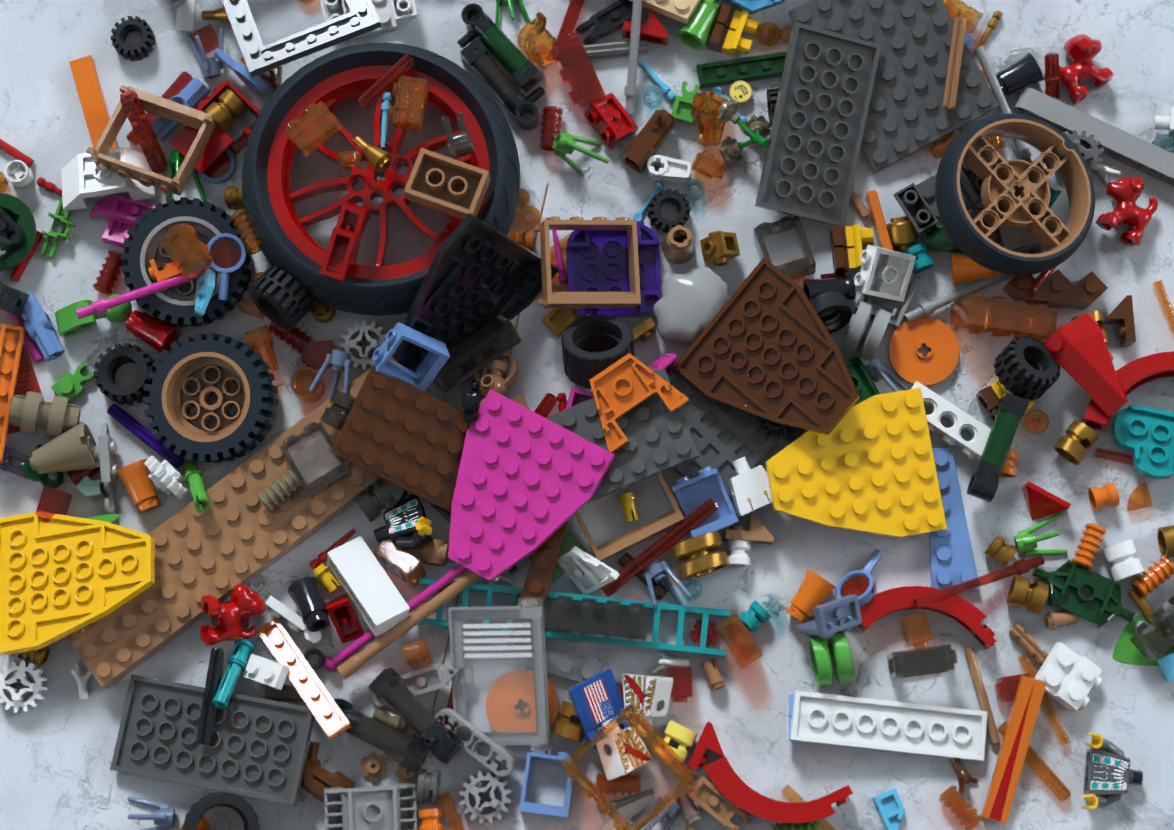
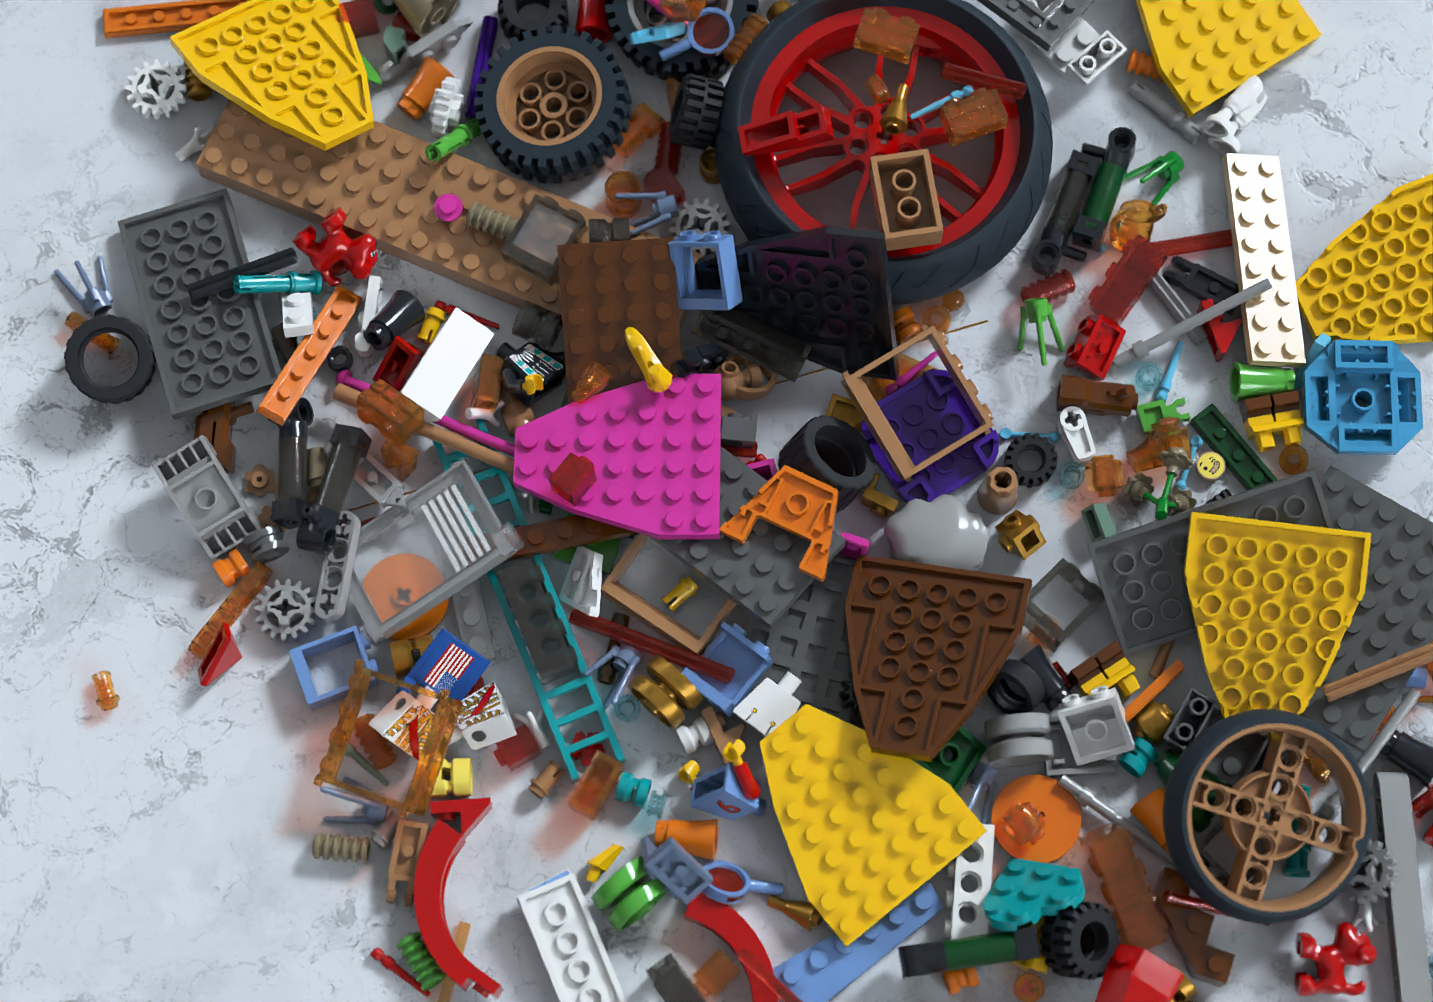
camera: 55 degrees right, 5 degrees down
clear smoke piece [441,112,476,160] -> none
none -> clear orange brick [357,379,424,445]
none -> dark pink plate [434,194,463,222]
none -> white bar [465,400,505,427]
none -> clear red brick [549,452,597,506]
none -> clear orange cone [570,361,612,404]
none -> yellow bar [585,844,624,884]
none -> yellow piece [625,327,673,393]
none -> medium blue torso [678,739,767,820]
none -> dark grey brick [721,413,758,449]
none -> pearl gold cone [767,894,822,932]
none -> teal plate [983,857,1086,931]
none -> clear orange head [1001,801,1046,846]
none -> sand green piece [1081,502,1117,542]
none -> yellow wing [1184,512,1371,733]

